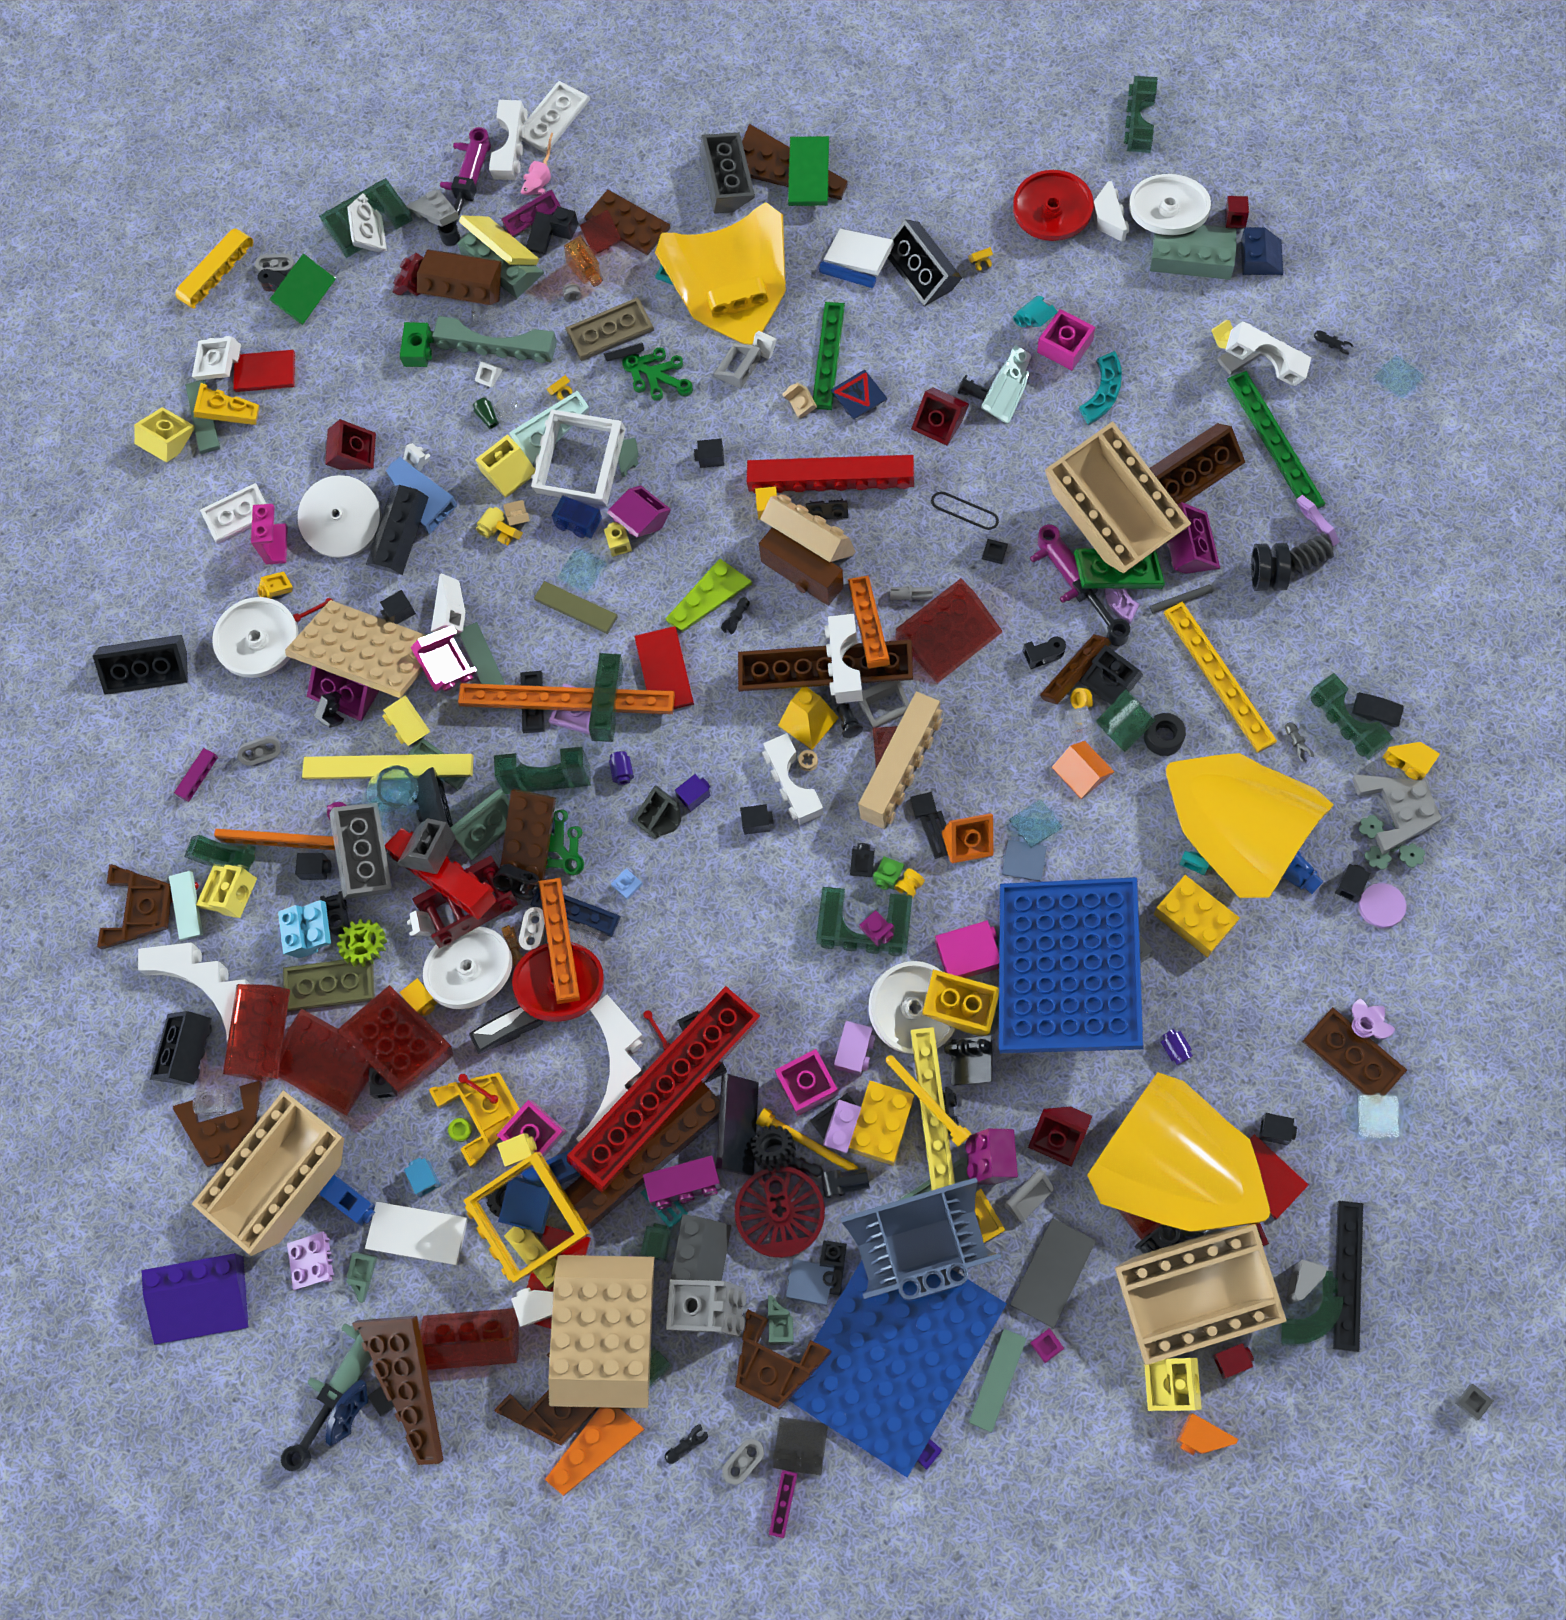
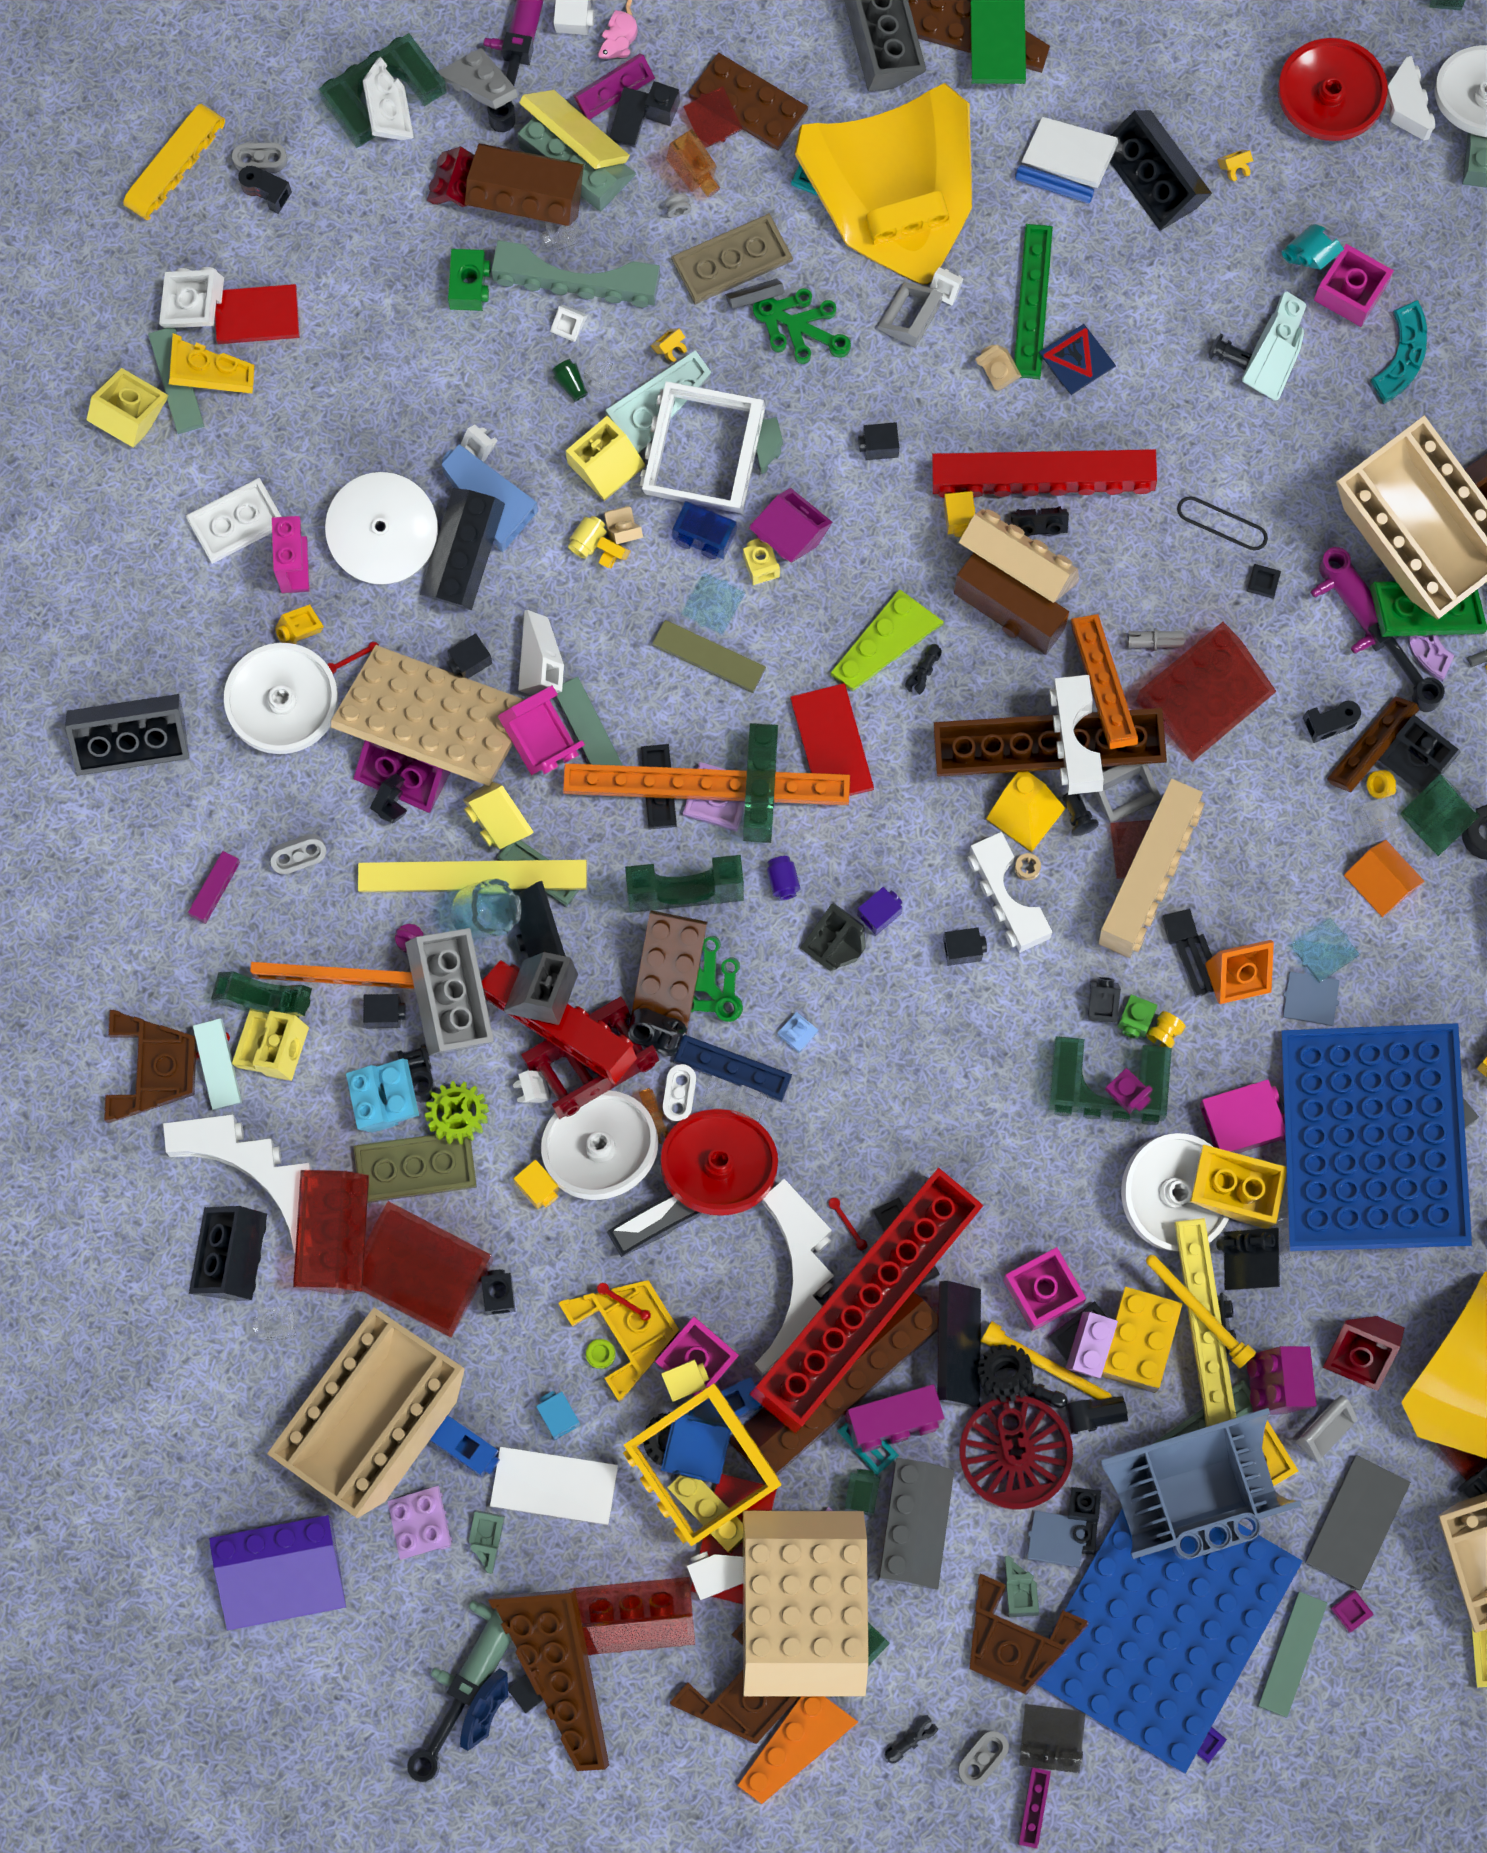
camera: 10 degrees left, 5 degrees up
reddish brown wing [173,1081,262,1167] -> none
green tile [269,253,336,325] -> none
dark red slope [325,419,376,470] -> none
clear red slope [337,985,453,1094] -> none
sand green tile [450,788,509,861] -> none
orange tile [539,878,580,1004] -> none
light grey bracket [666,1280,746,1337] -> none
lavender brick [834,1021,876,1076] -> none
dark red slope [911,387,969,446] -> none

